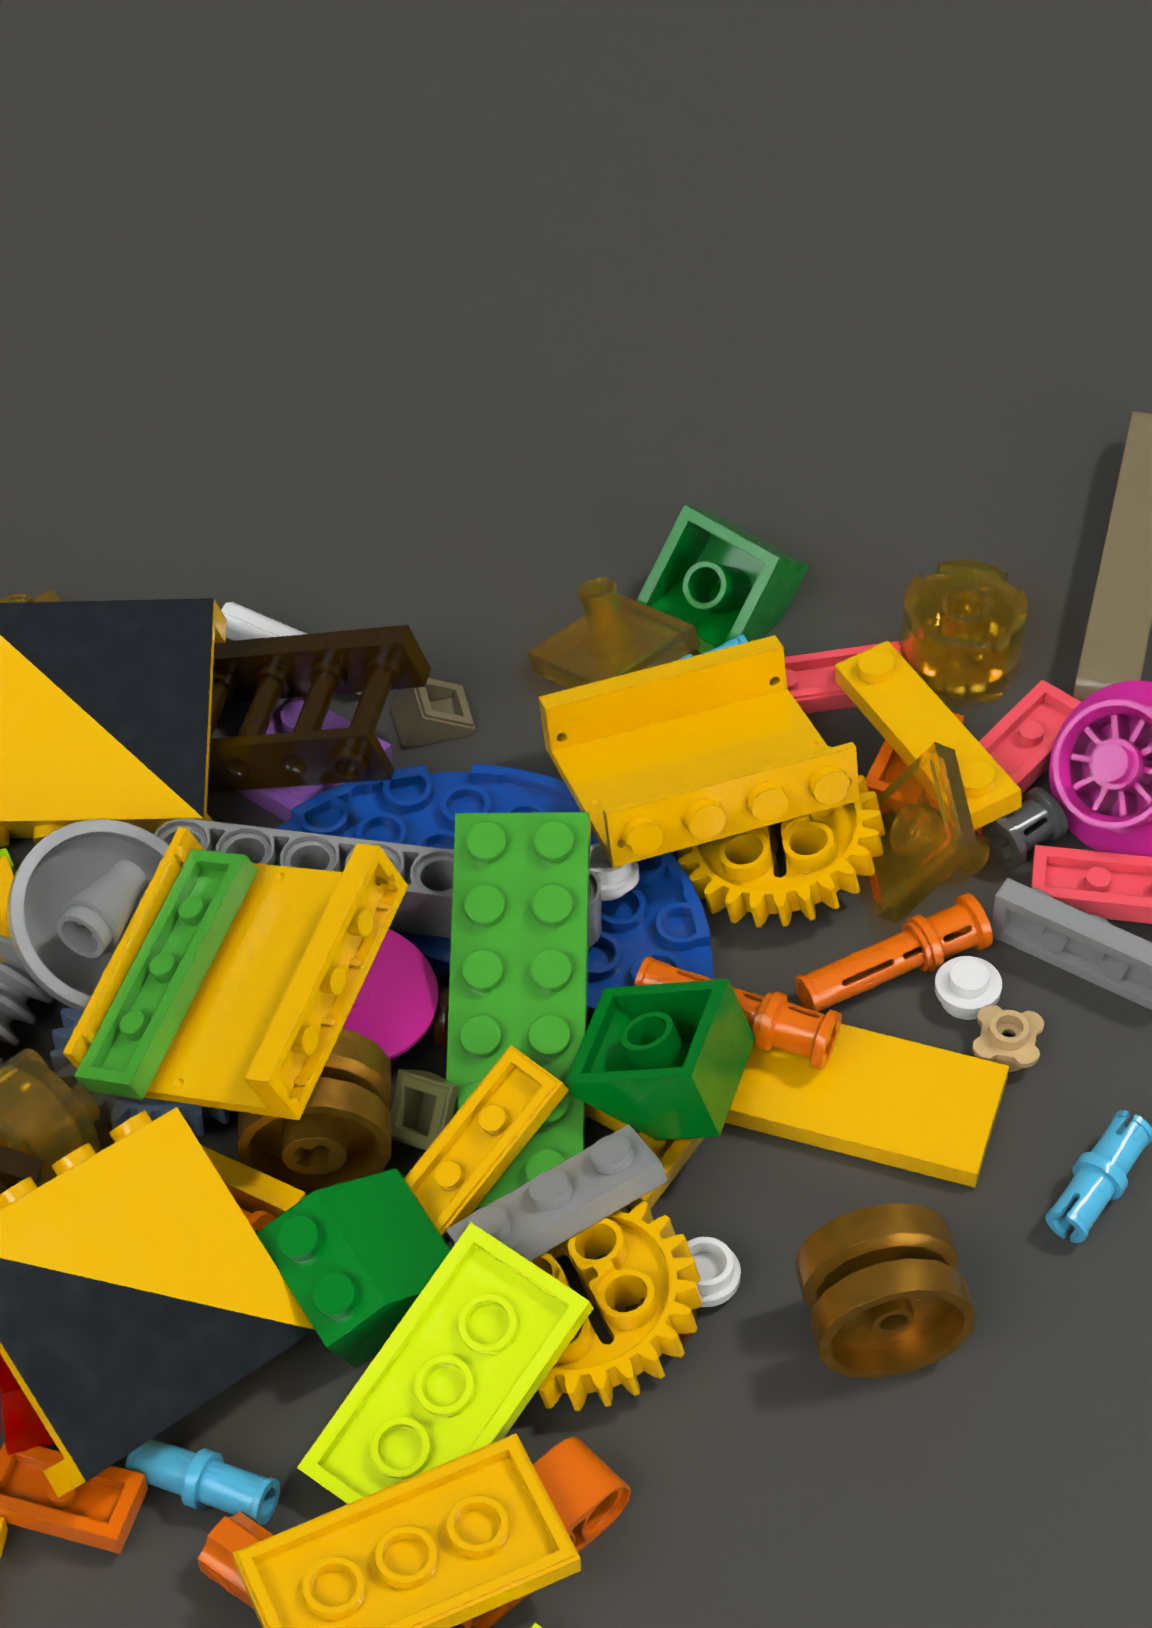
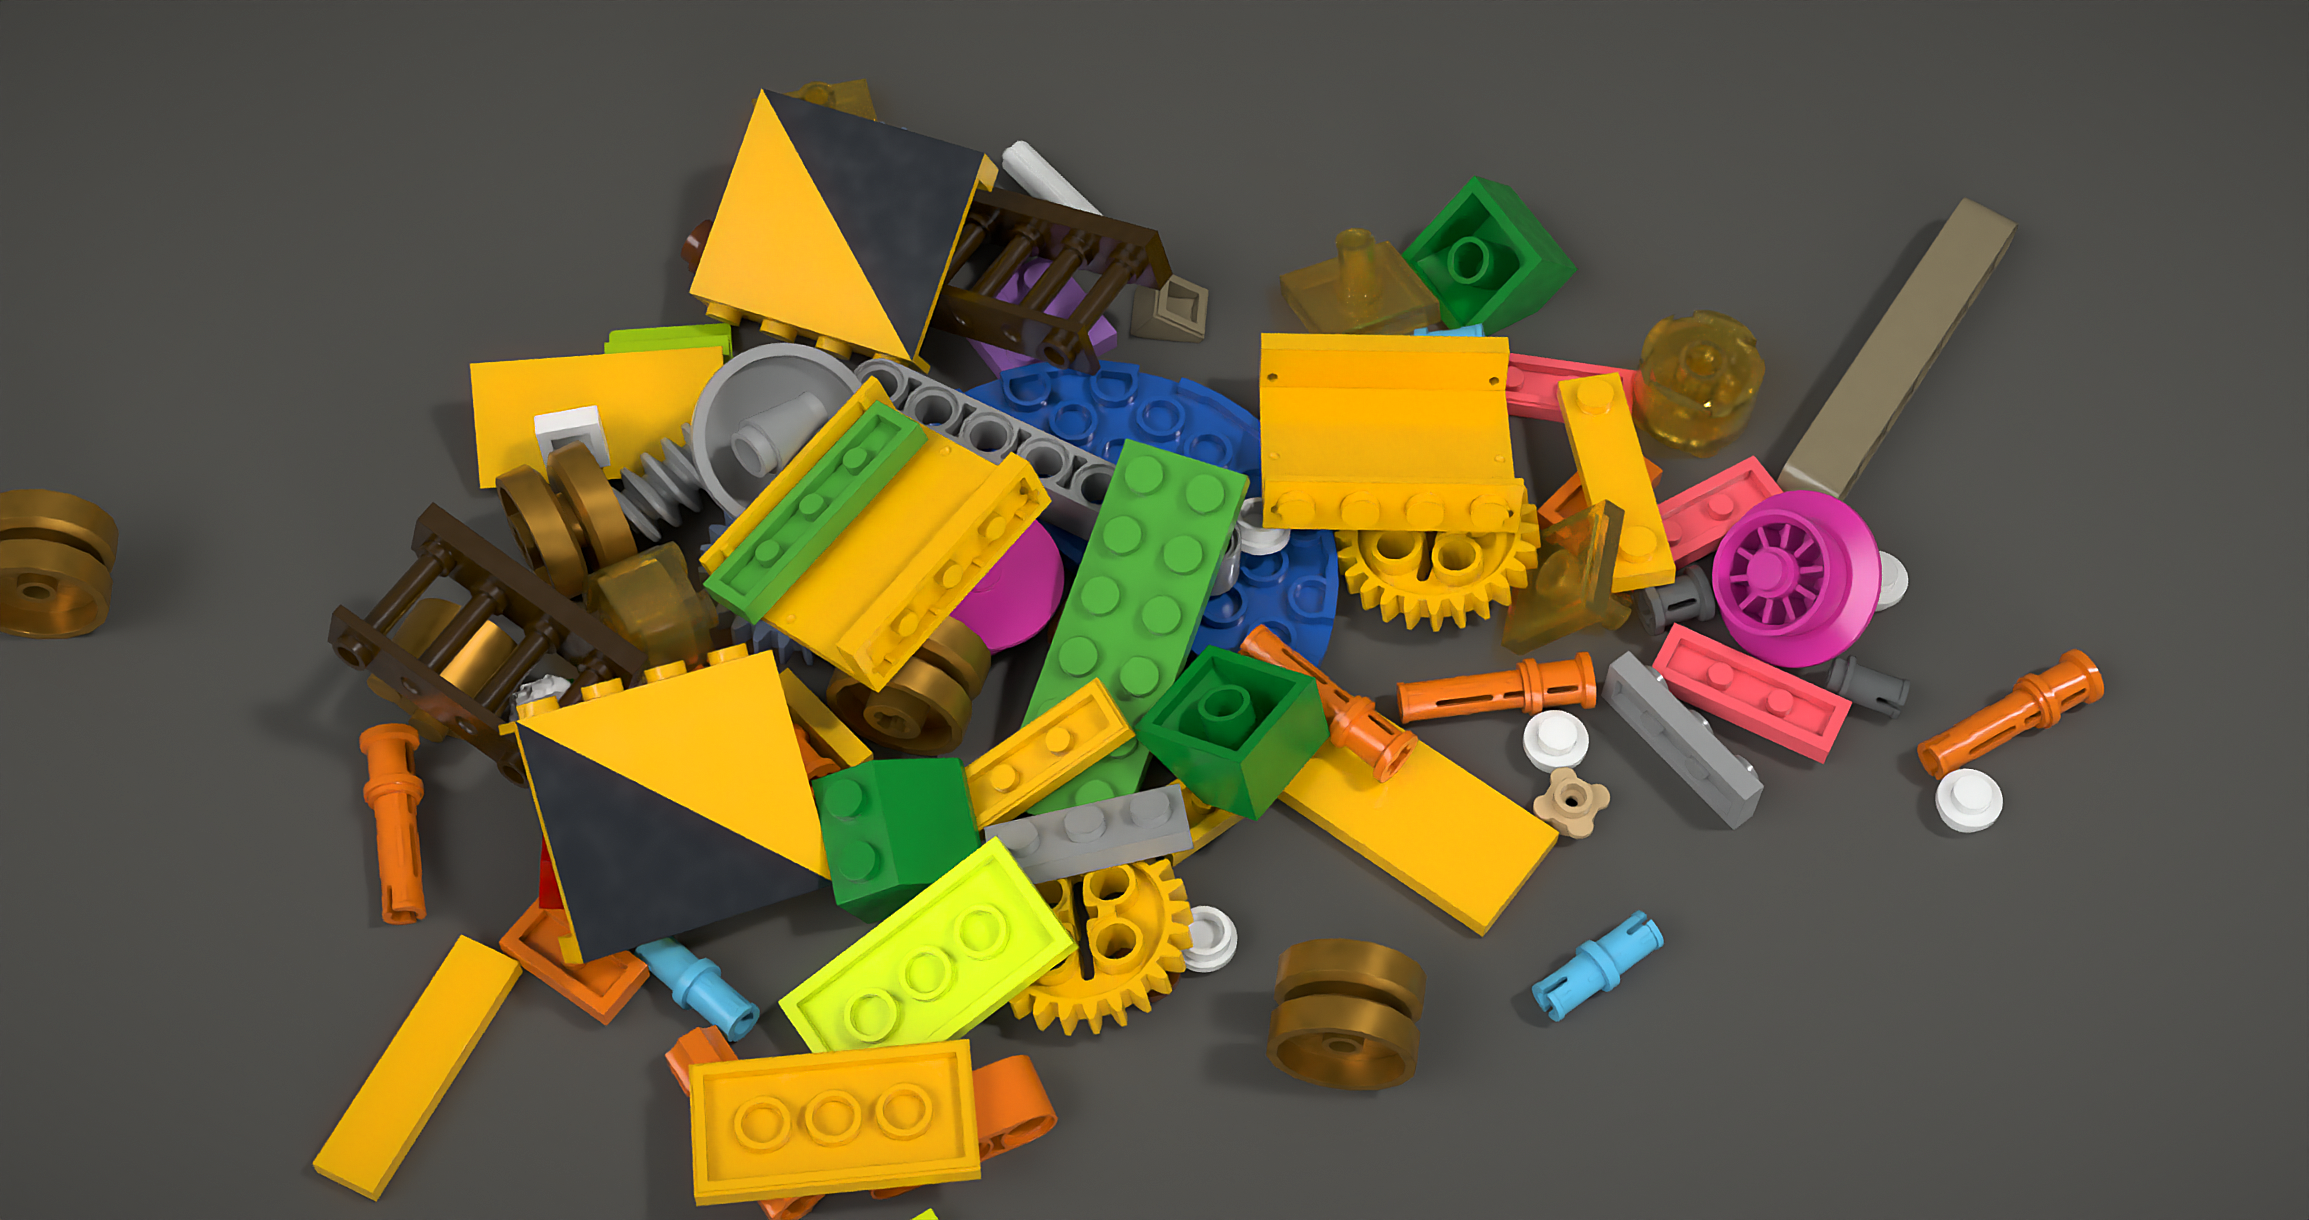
camera: 15 degrees right, 10 degrees up
olive slope [390,1069,459,1150] -> none

